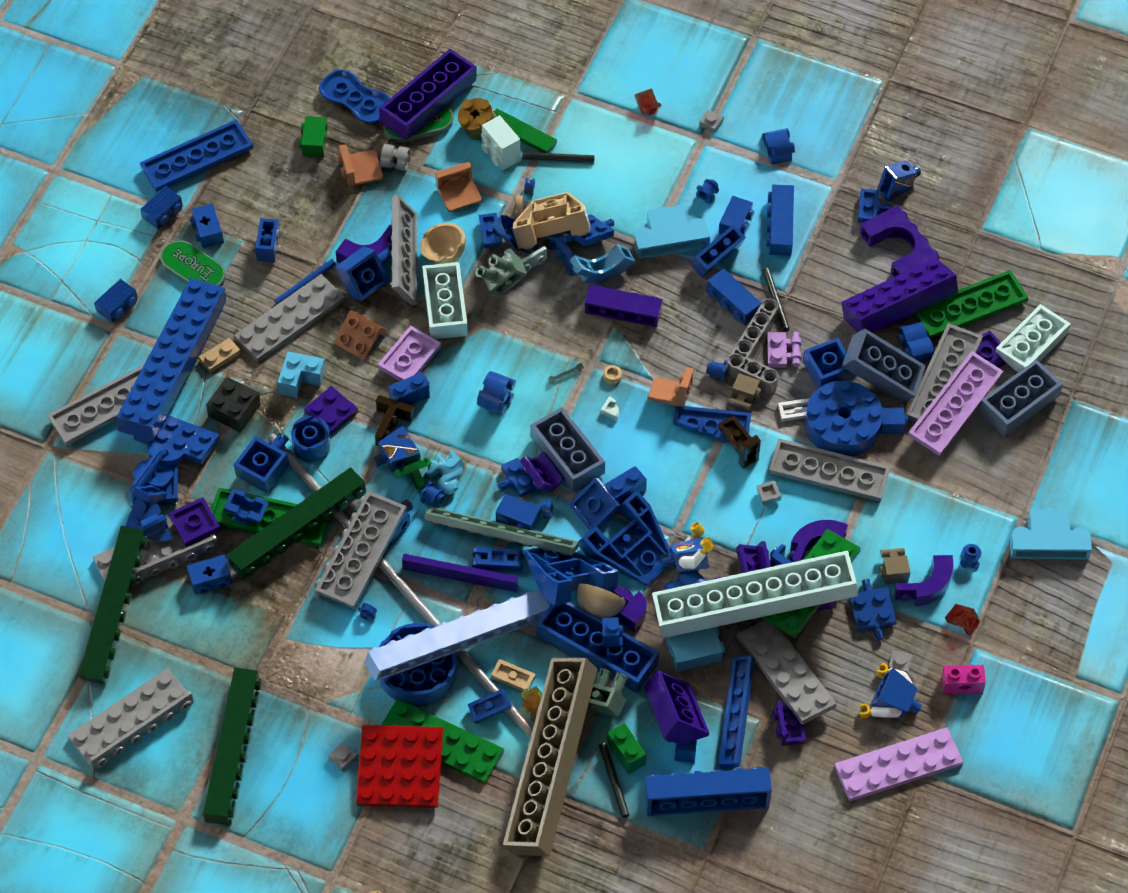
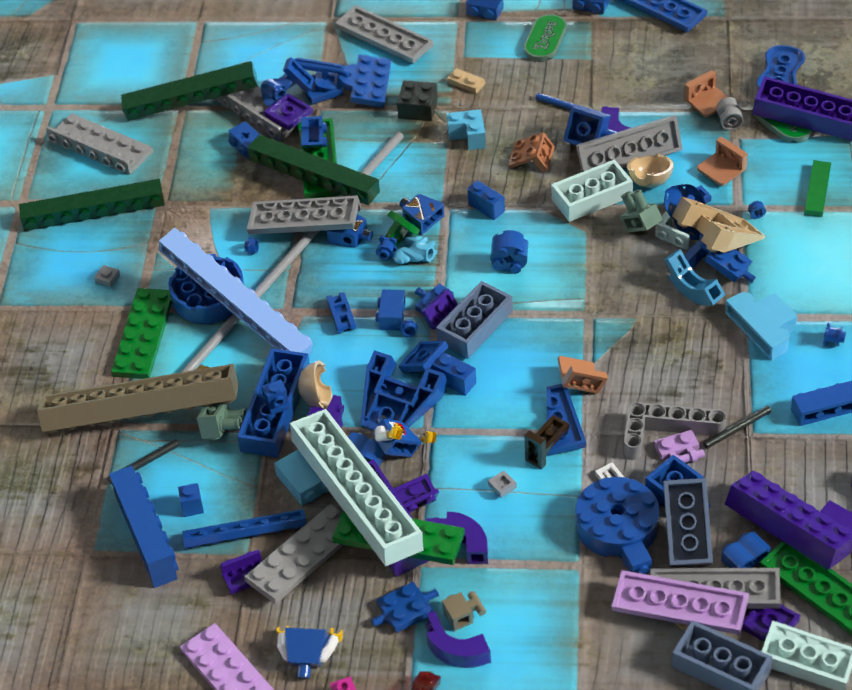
camera: 75 degrees right, 10 degrees down
blue brick [116,278,226,441] -> none
blue brick [190,203,224,248] -> none
blue brick [233,433,289,493] -> none
light grey plate [234,274,345,362] -> none
blue brick [255,218,280,262] -> none
blue brick [291,416,331,462] -> none
green brick [299,116,328,157] -> none
dark purple plate [304,386,358,435] -> none
red plate [356,725,444,808] -> none
dark brown bracket [375,395,415,447] -> none
lavender plate [378,325,441,381] -> none
dark purple tile [402,554,519,592] -> none
sand green plate [424,507,579,556] -> none
pearl gold brick [458,98,497,140] -> none
blue plate [468,688,512,724] -> none
light aqua brick [481,115,521,171] -> none
tan plate [491,659,536,694] -> none
tan tile [513,195,523,220] -> none
pearl dark grey piece [522,152,595,162] -> none
blue wedge [524,547,619,606] -> none
clear smoke hinge [548,363,584,383] -> none
dark purple brick [585,285,663,327] -> none
light aqua tile [600,396,619,421] -> none
tan tile [603,365,622,385] -> none
green brick [607,723,646,774] -> none
dark purple slope [644,670,710,745] -> none
blue brick [690,224,746,278] -> none
blue brick [706,268,762,325] -> none
blue brick [706,360,727,382] -> none
blue brick [718,195,755,235] -> none
dark tan brick [727,373,762,411] -> none
light grey plate [768,438,890,502] -> none
blue bracket [770,543,792,567] -> none
light grey plate [888,650,912,674] -> none
blue brick [960,544,982,569] -> none

